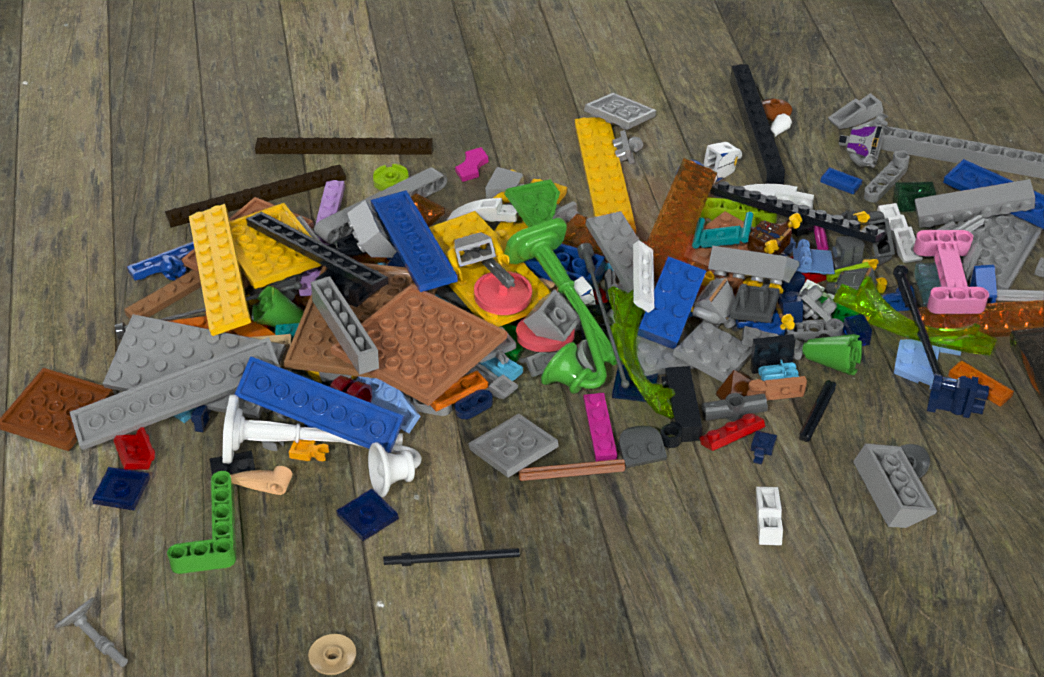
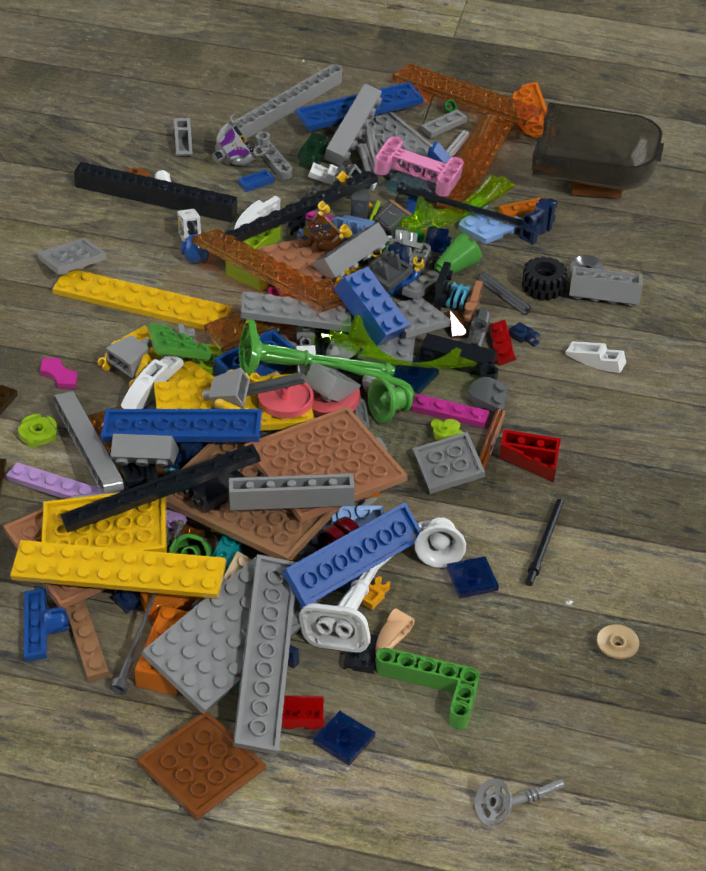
camera: 70 degrees left, 0 degrees up
dark grey piece [577,243,629,388] -> none
light grey hips [613,130,643,164] -> none
white plate [633,240,654,313] -> none
teal plate [692,212,753,249] -> none
none -> lime plate [430,419,464,440]
none -> red wedge [499,429,561,483]
none -> black tyre [522,256,568,300]

